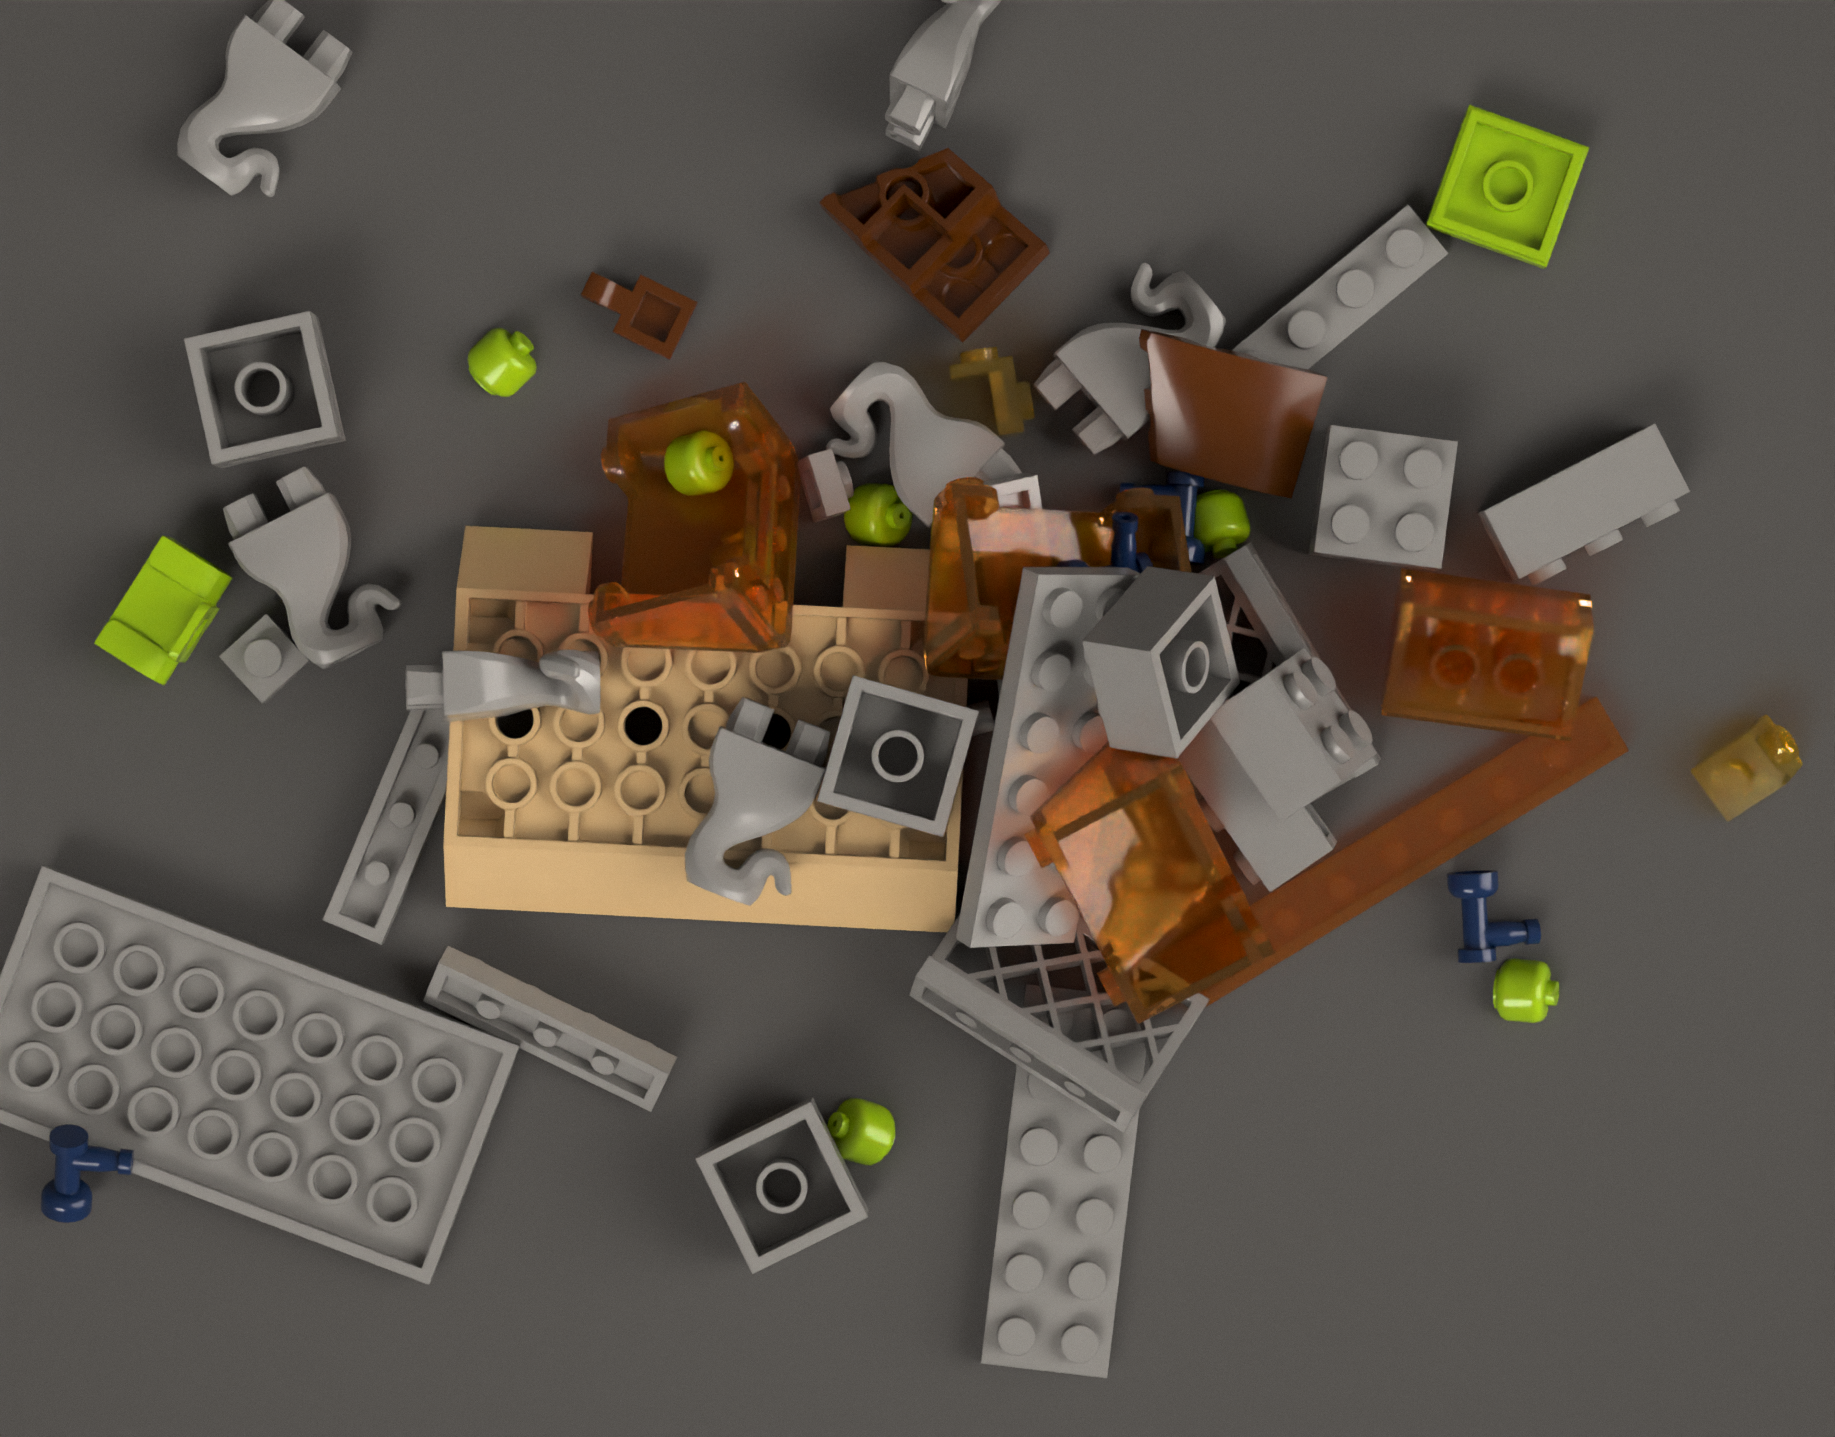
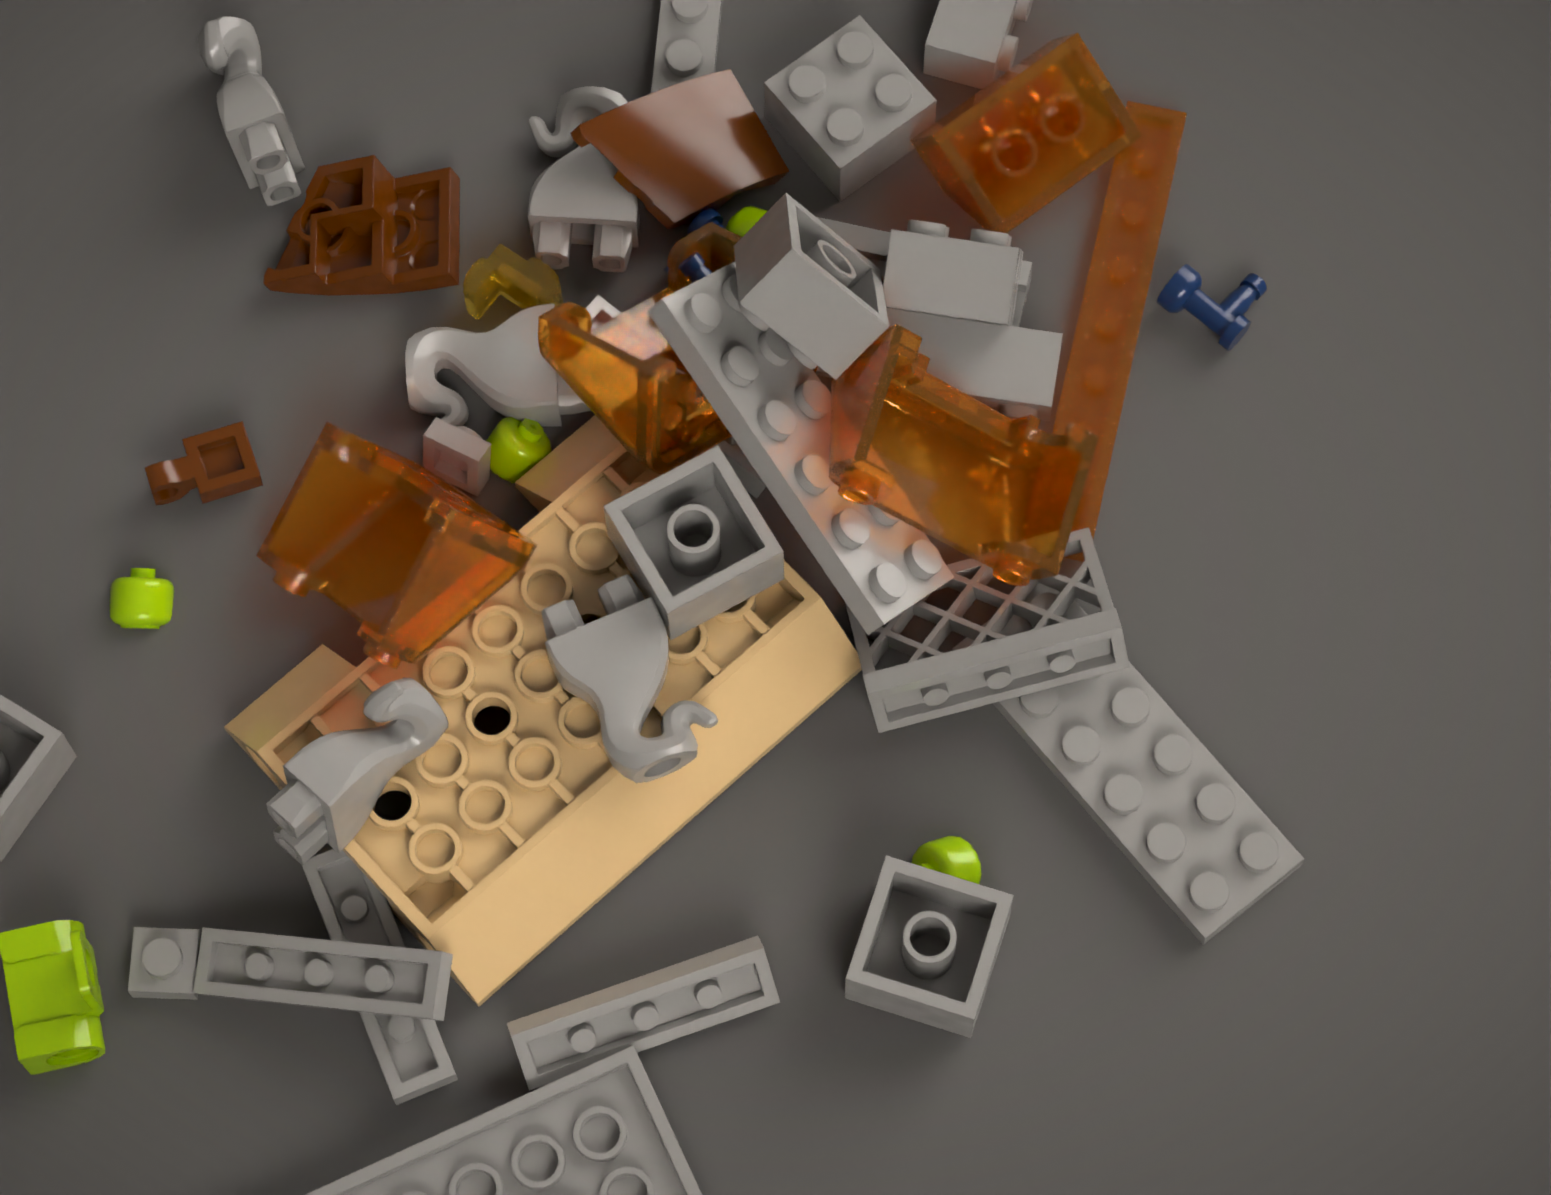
camera: 40 degrees left, 20 degrees down
light grey hips [223,467,402,669] -> none
lime piece [664,430,734,496] -> none
lime piece [1493,959,1559,1023] -> none
clear yellow bracket [1690,714,1803,822] -> none
none -> light grey plate [193,927,453,1021]

